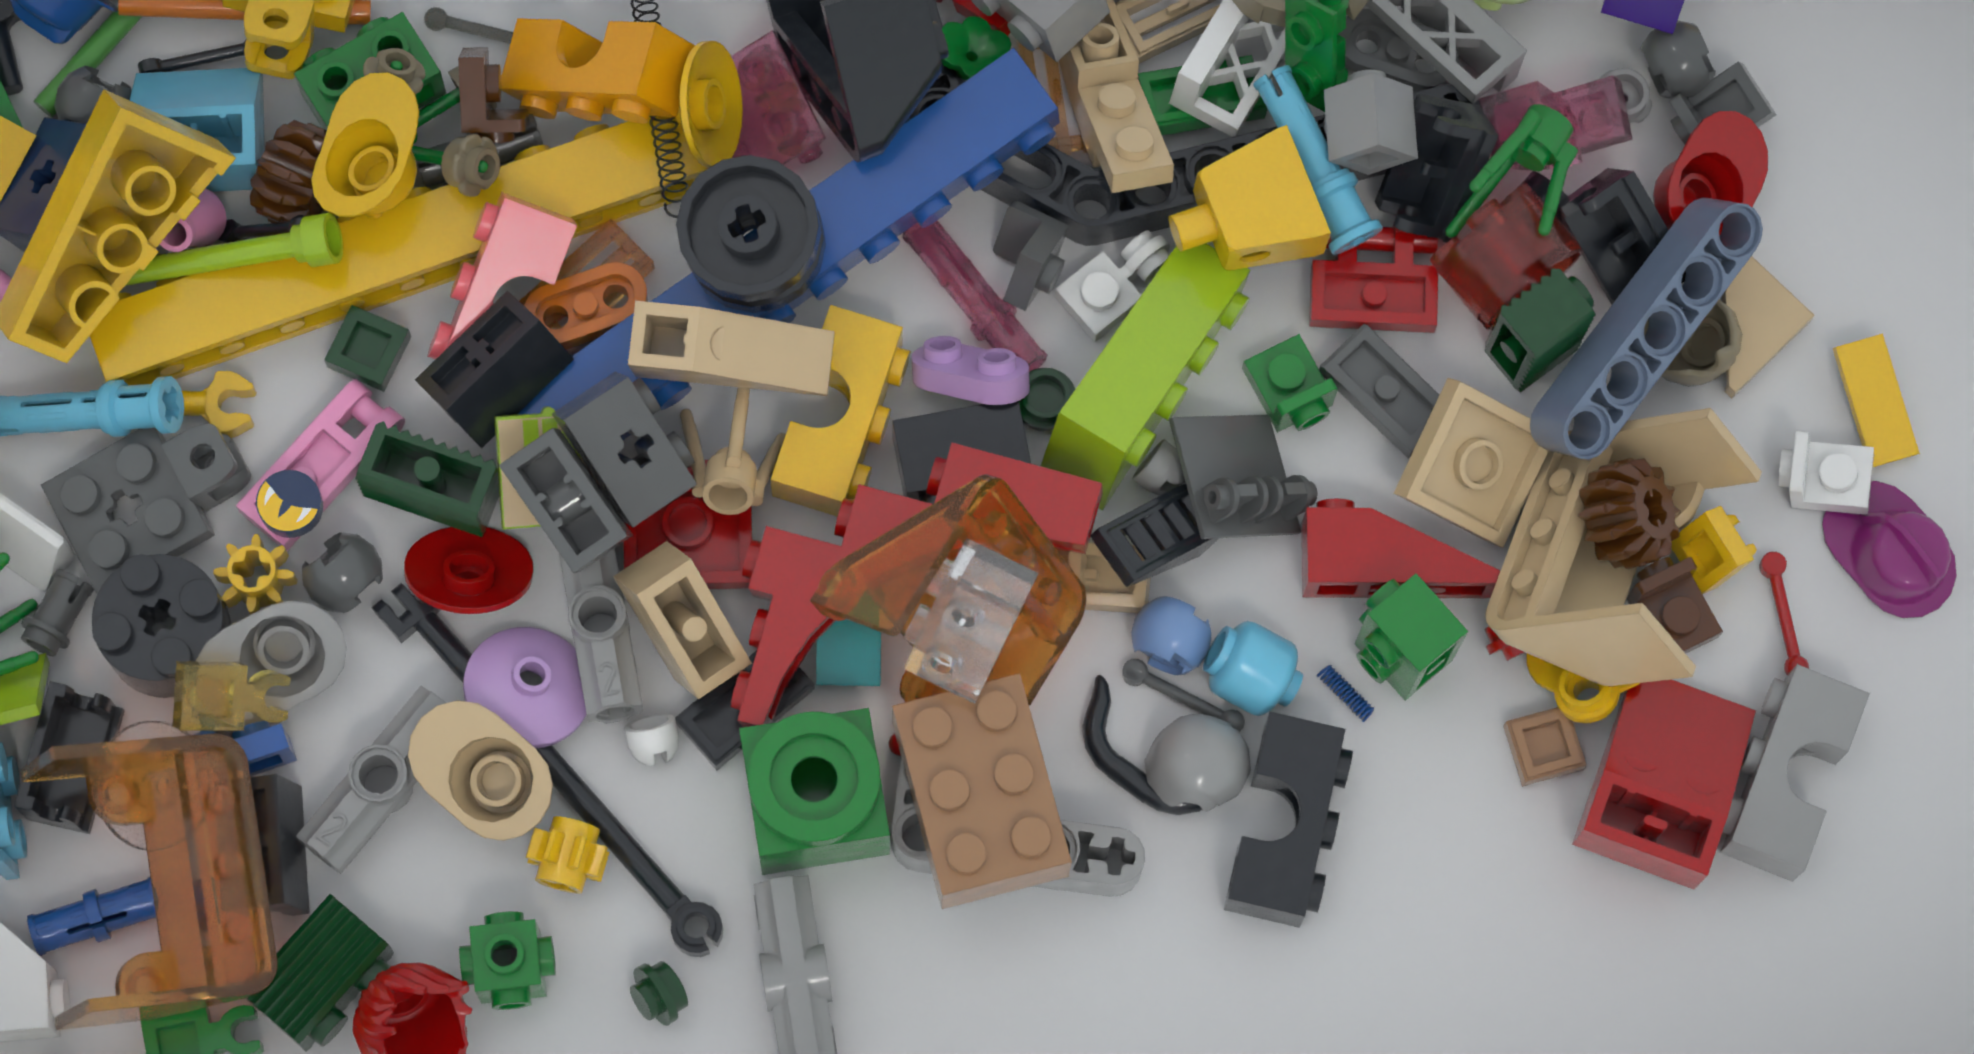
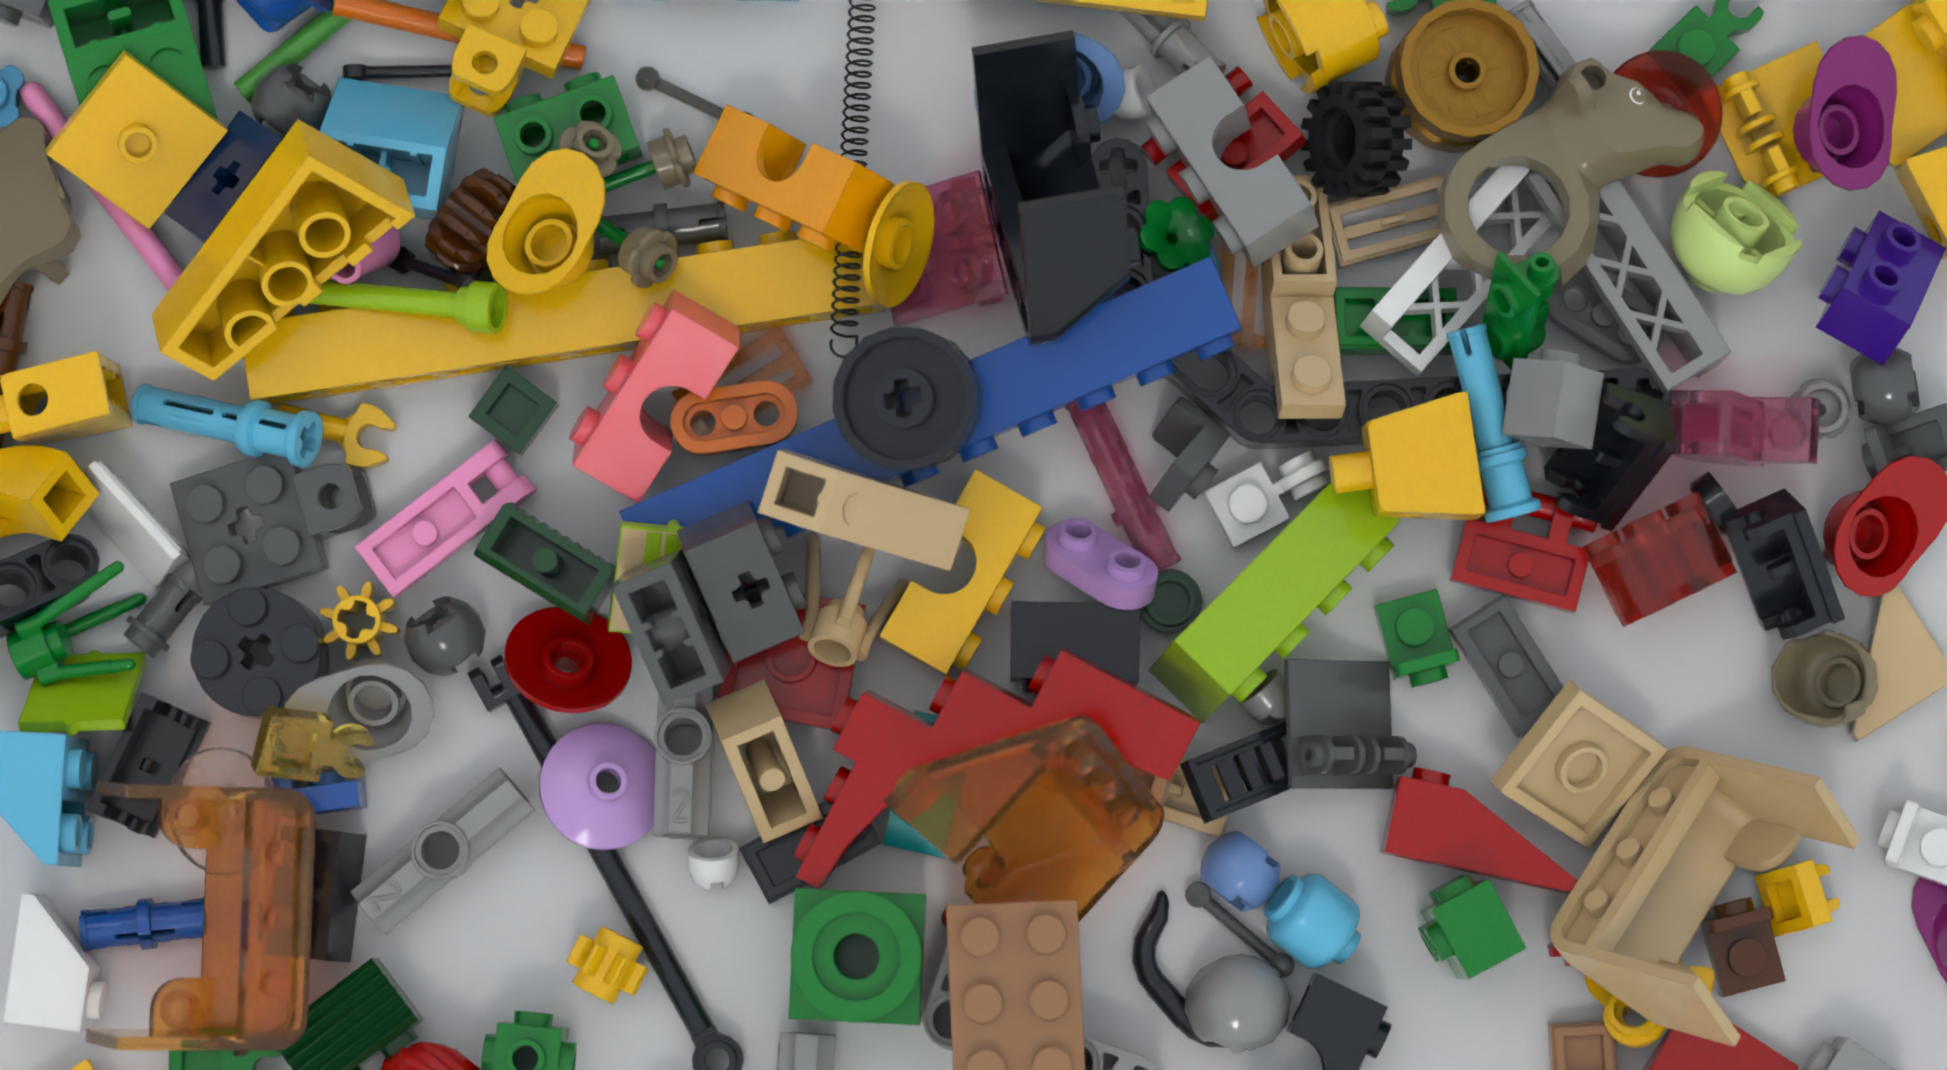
camera: 20 degrees right, 10 degrees up
tile [256,470,323,538] -> none
tan piece [408,700,553,841] -> none
black hinge [415,291,574,449] -> none
reddish brown bracket [458,47,529,143] -> none
clear brick [903,538,1039,704] -> none
blue leg [1317,665,1374,722] -> none
green plant [1445,104,1578,238] -> none
dark green brick [1484,268,1596,393] -> none
sand blue beam [1530,197,1763,460] -> none
reddish brown gear [1578,458,1681,569] -> none
red hinge [1759,551,1809,675] -> none

